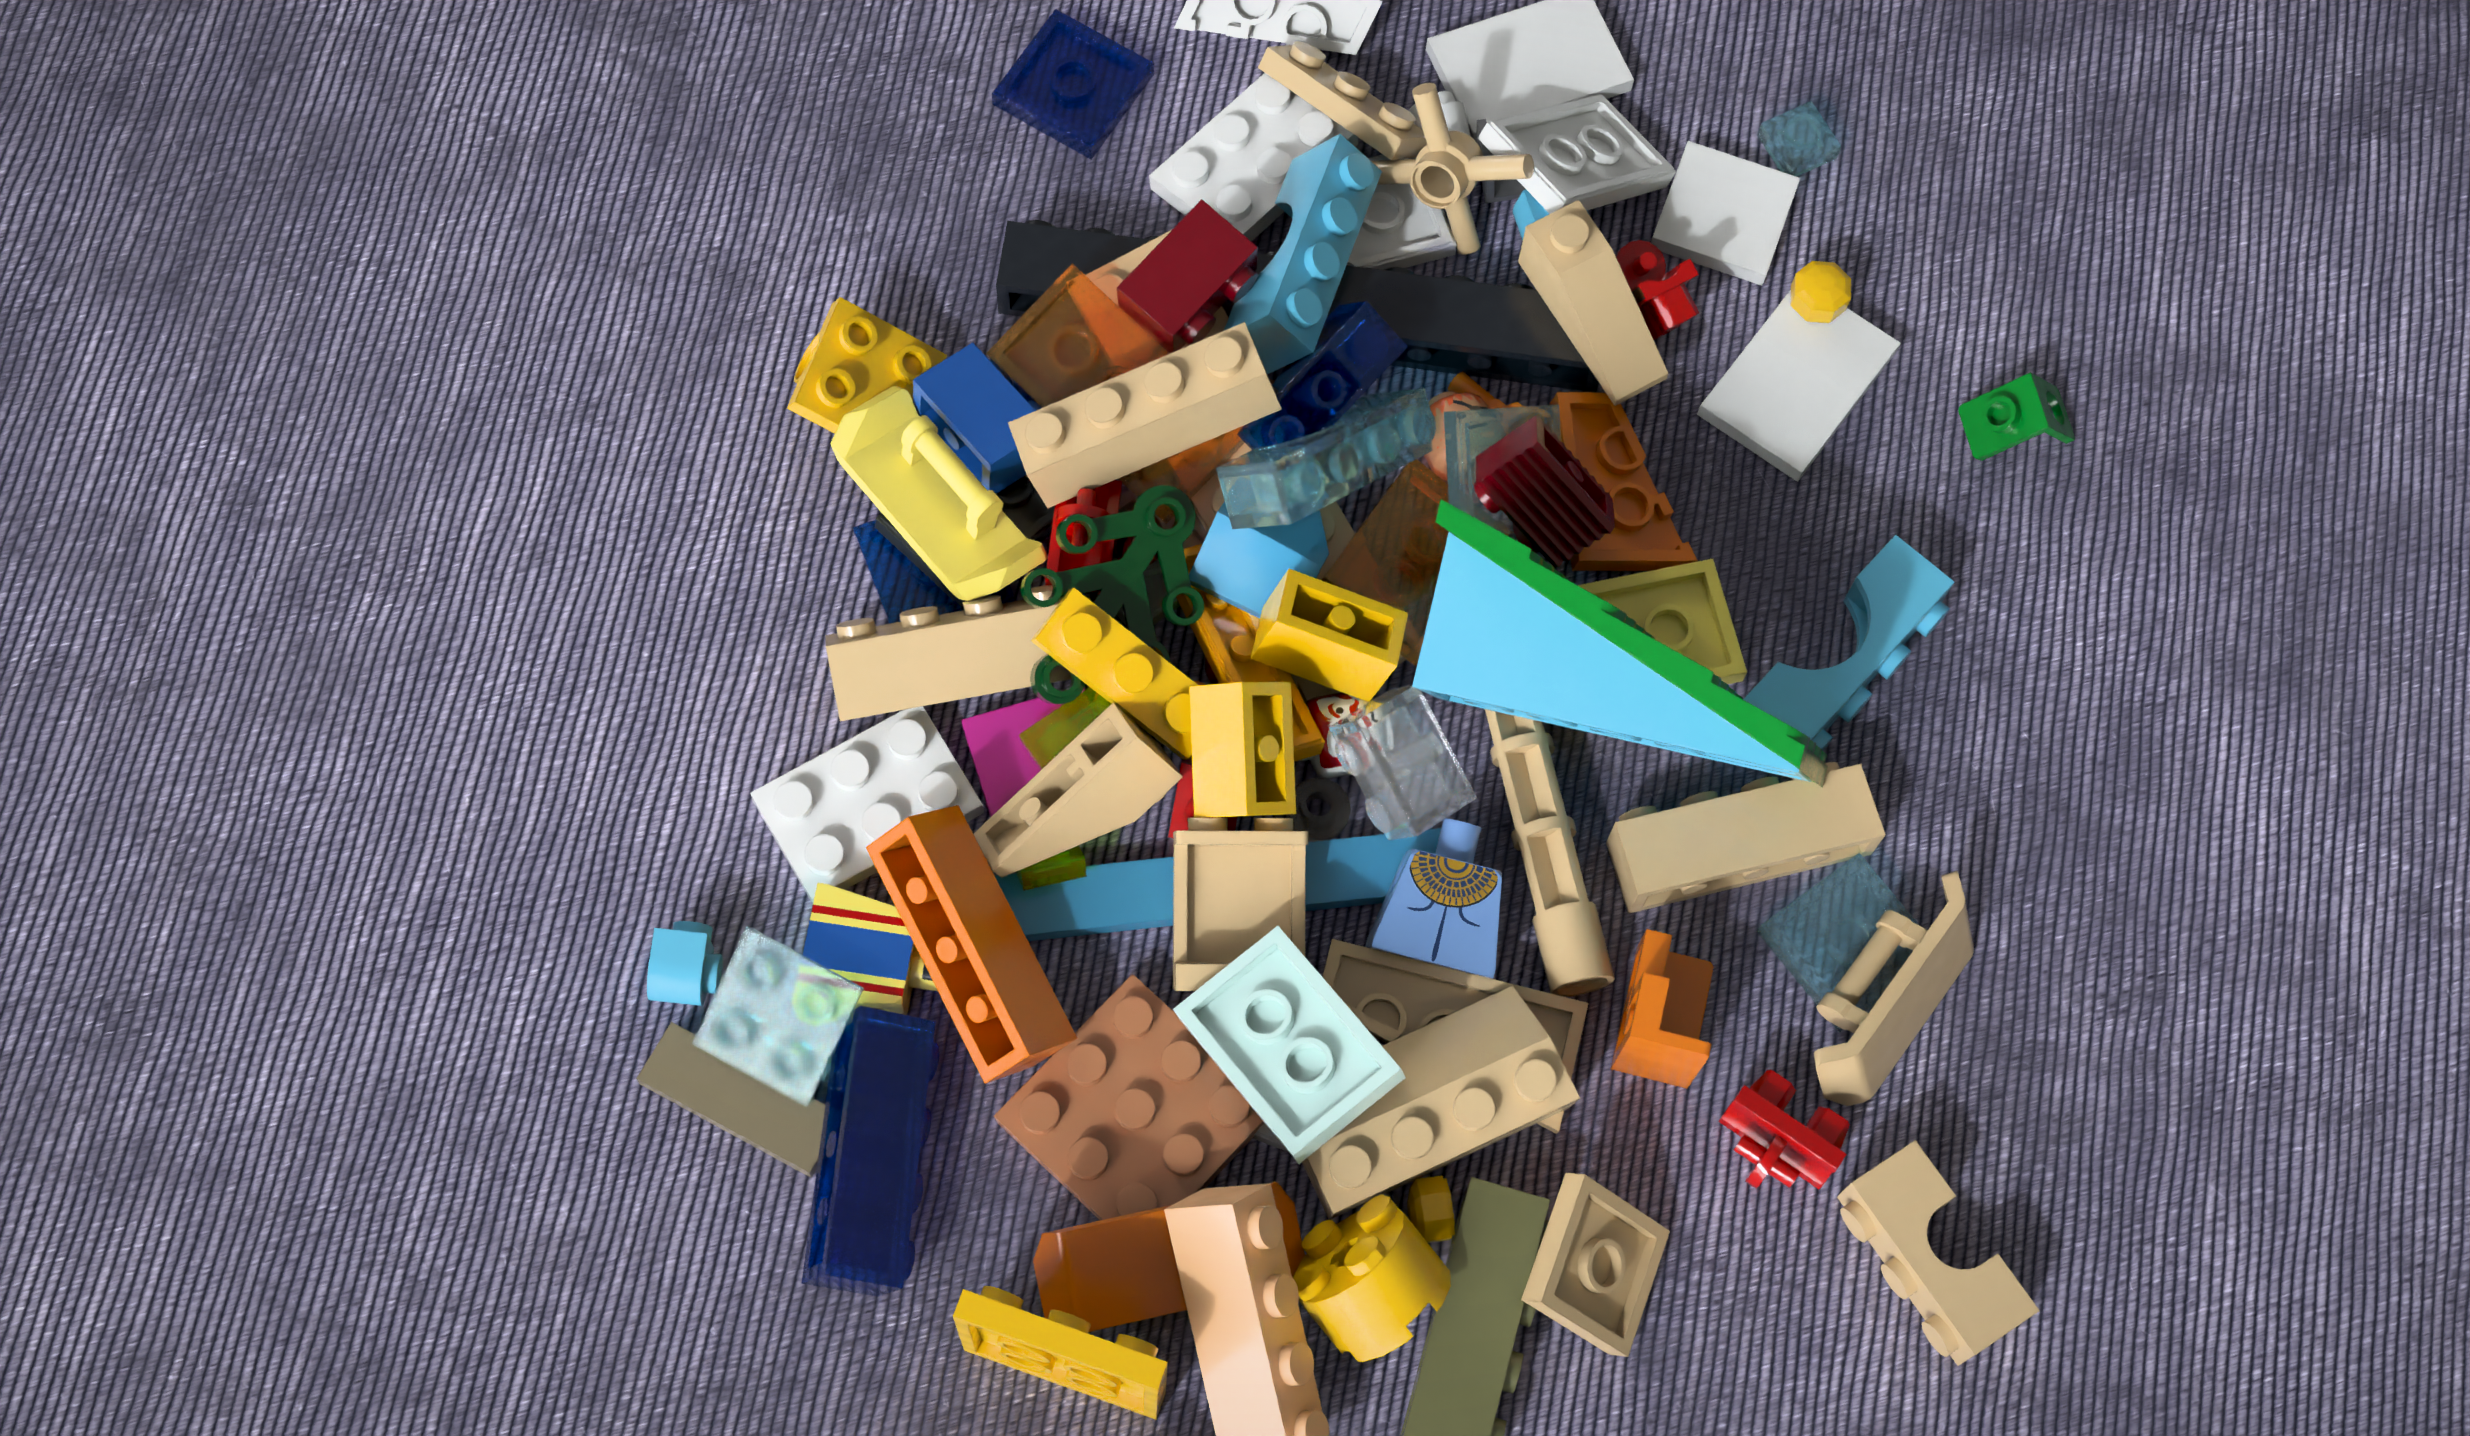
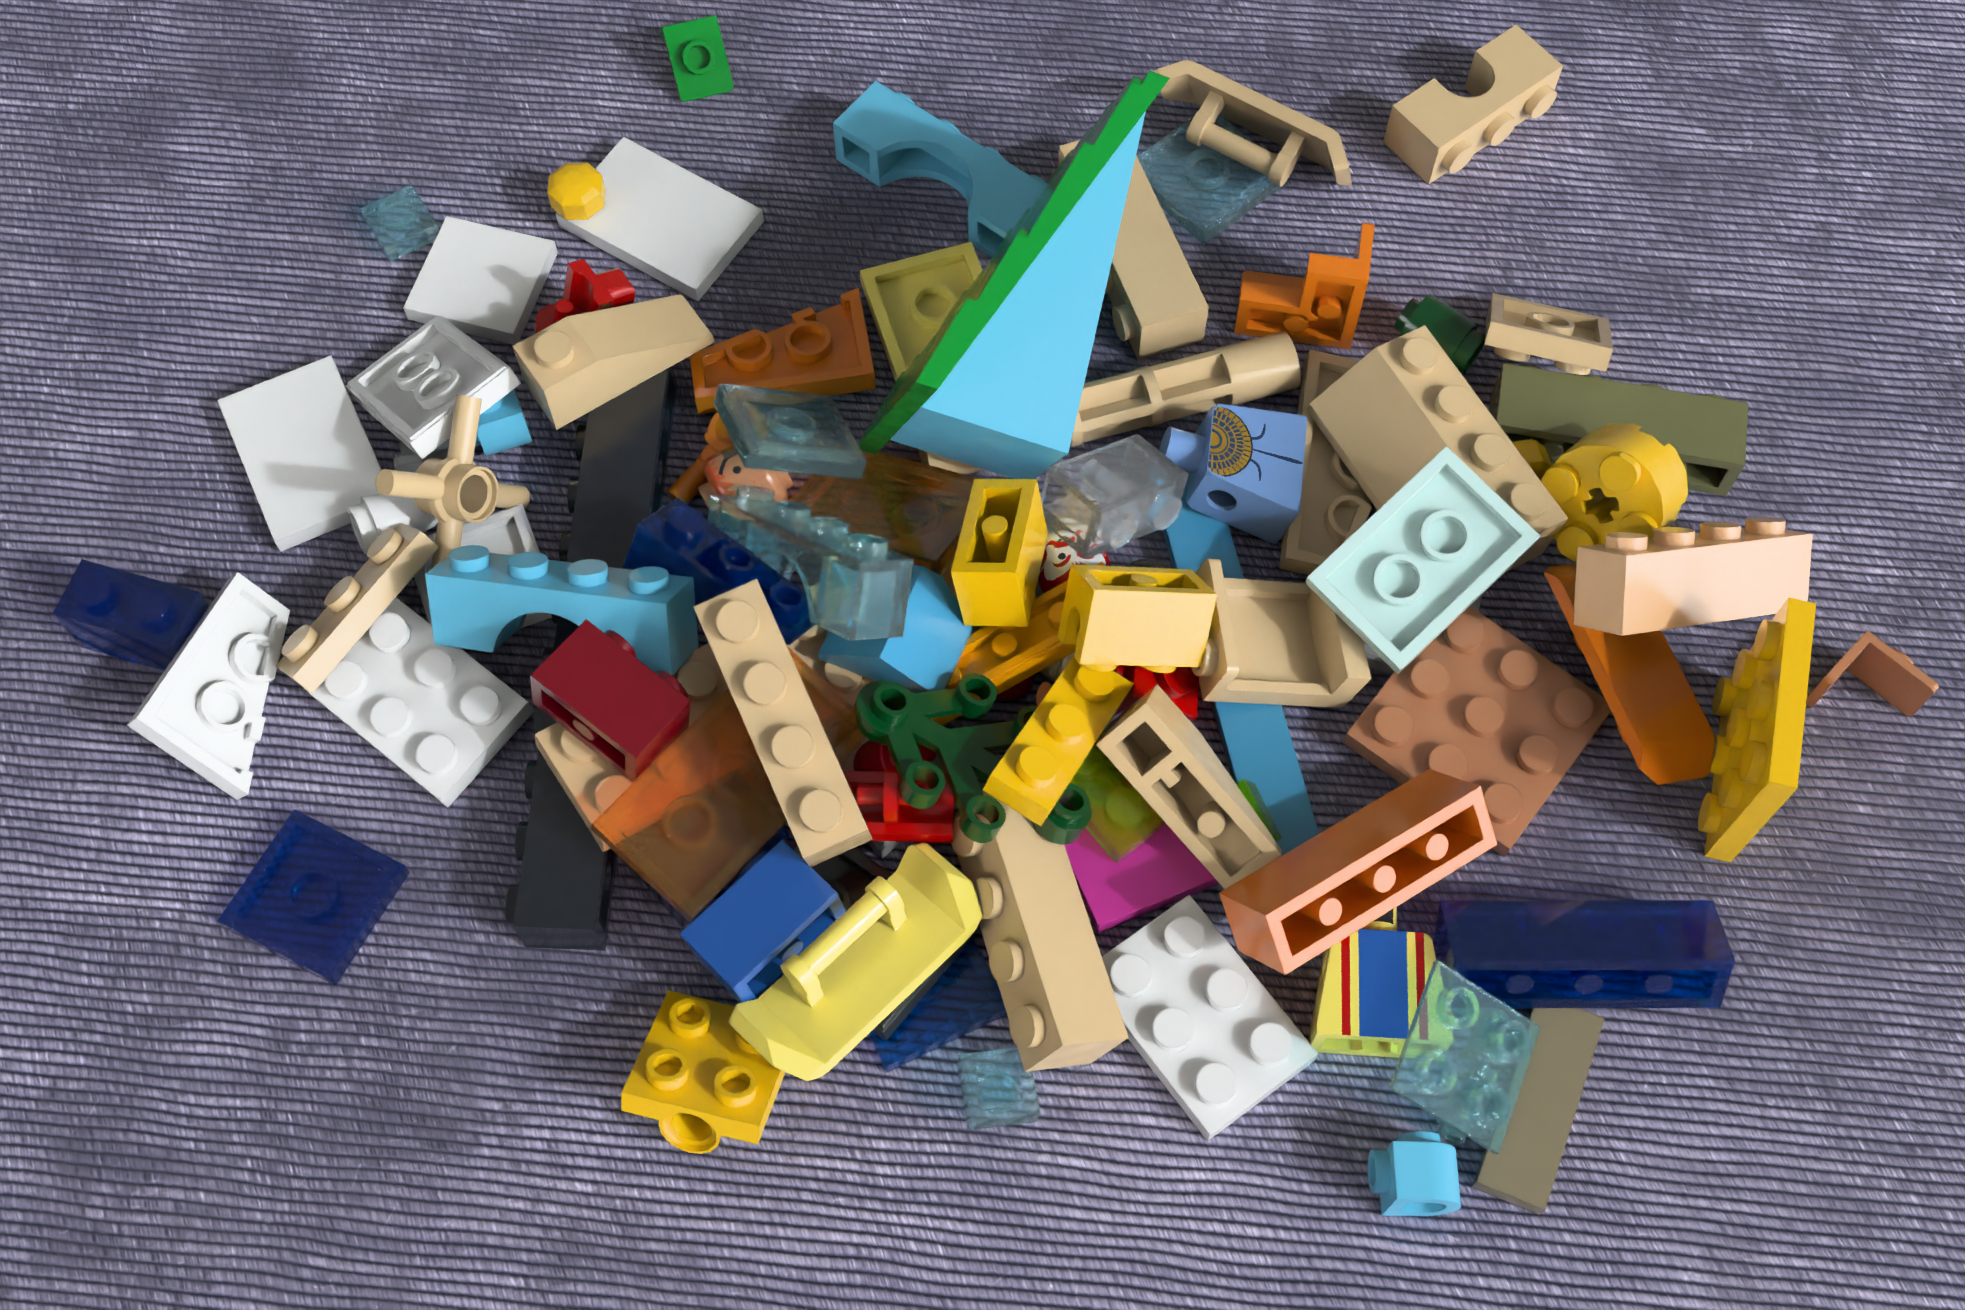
camera: 90 degrees left, 5 degrees down
dark red brick [1474,415,1615,567] -> none
red hips [1718,1070,1850,1190] -> none
none -> clear light blue plate [957,1048,1040,1130]
none -> dark green brick [1394,294,1485,376]

